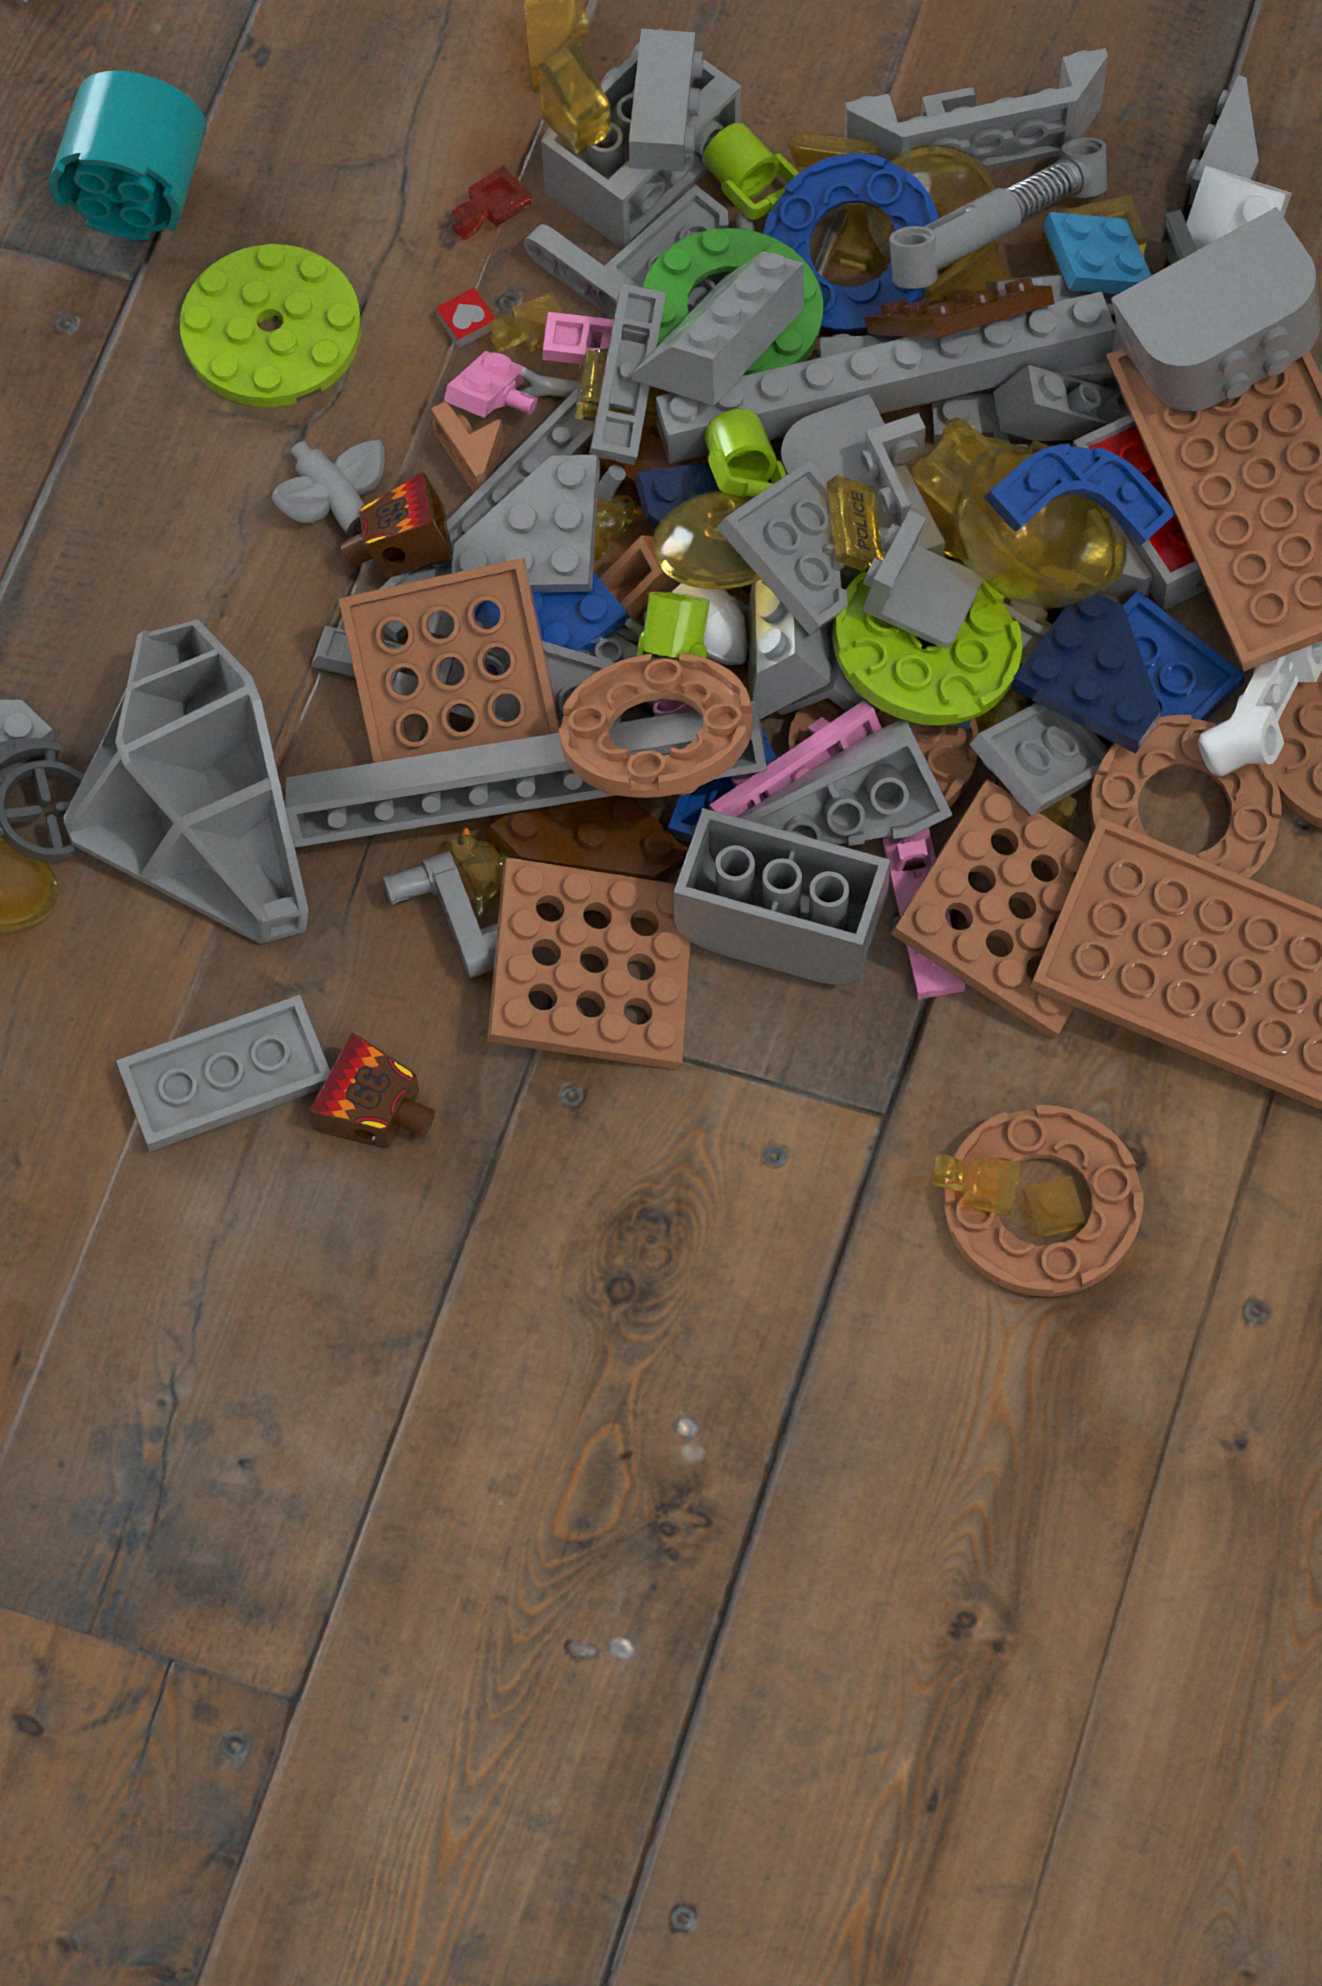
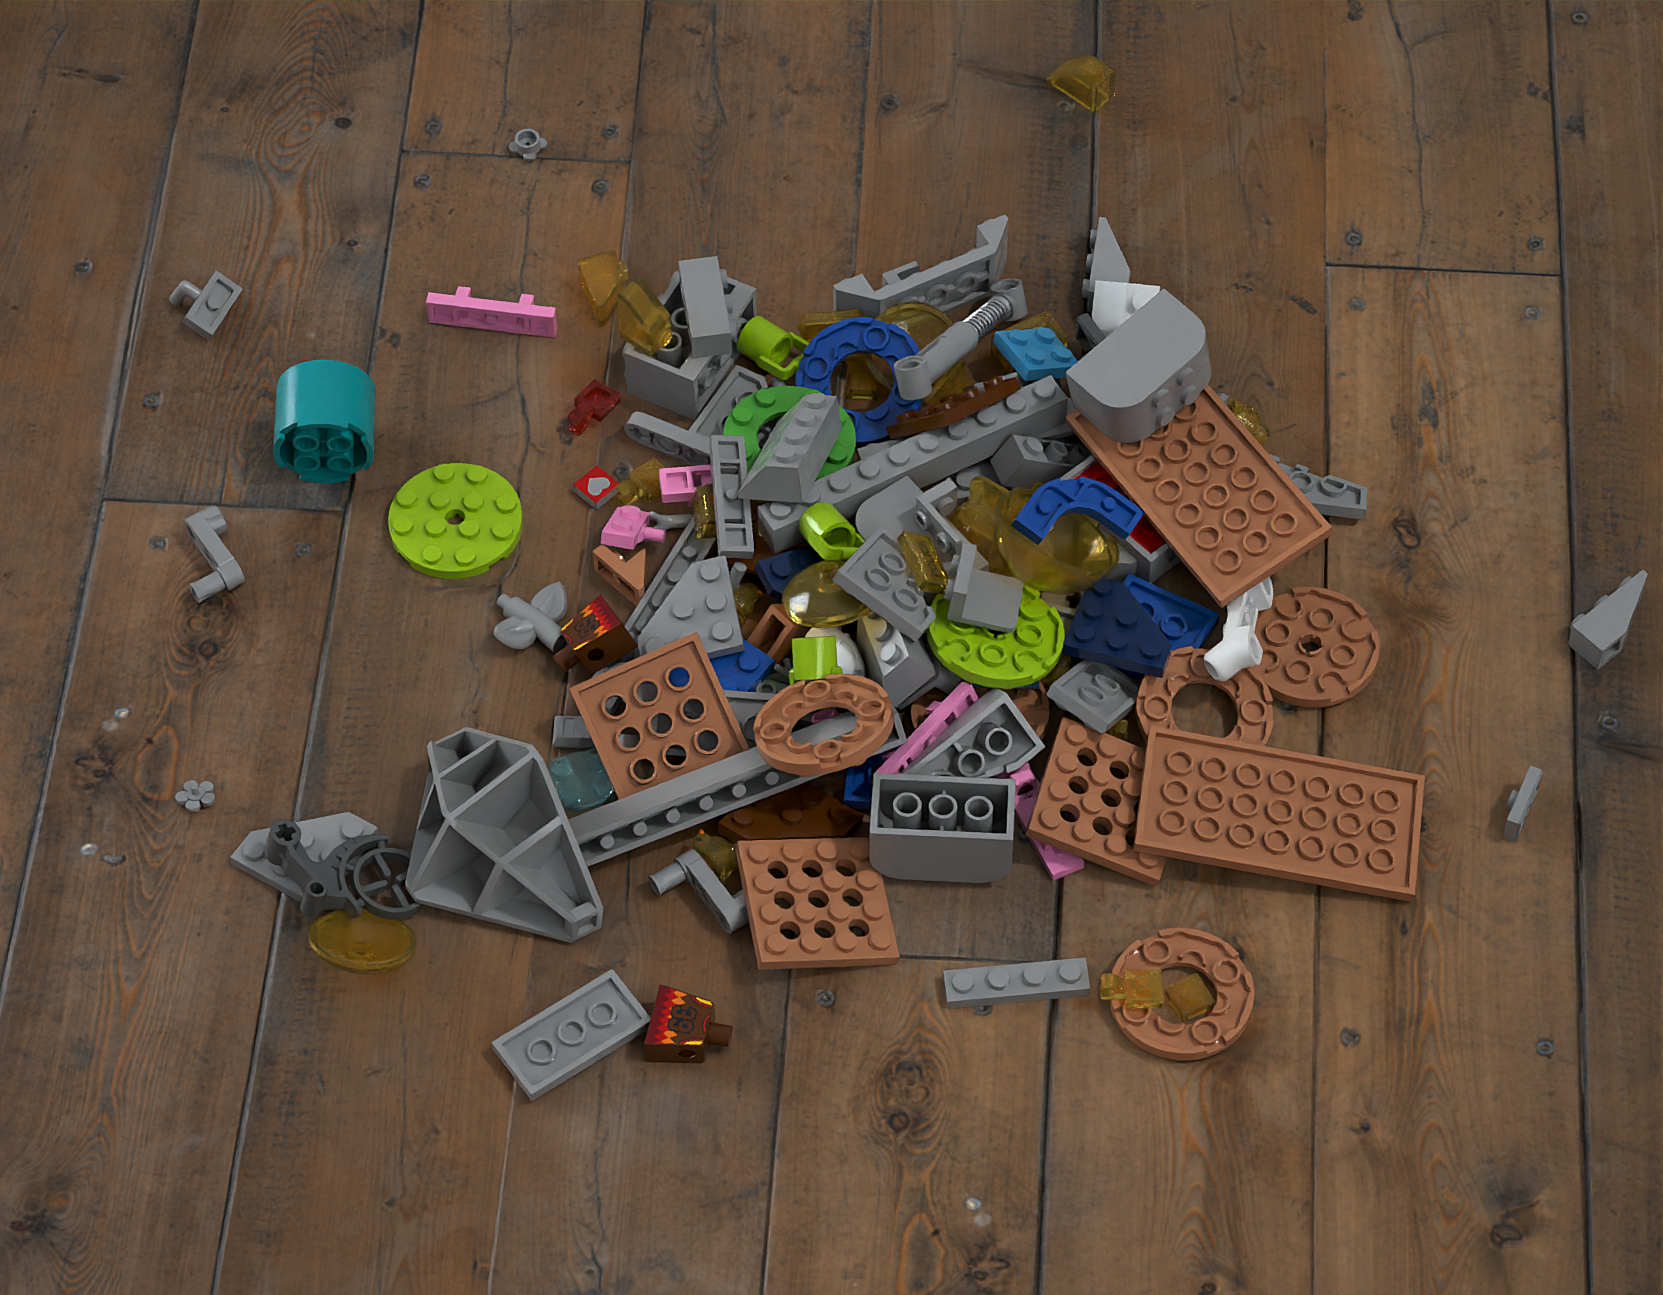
camera: 15 degrees left, 10 degrees down
none -> bright pink hinge [426,286,558,338]
none -> clear light blue dish [549,748,614,810]
none -> light grey plate [943,957,1090,1009]

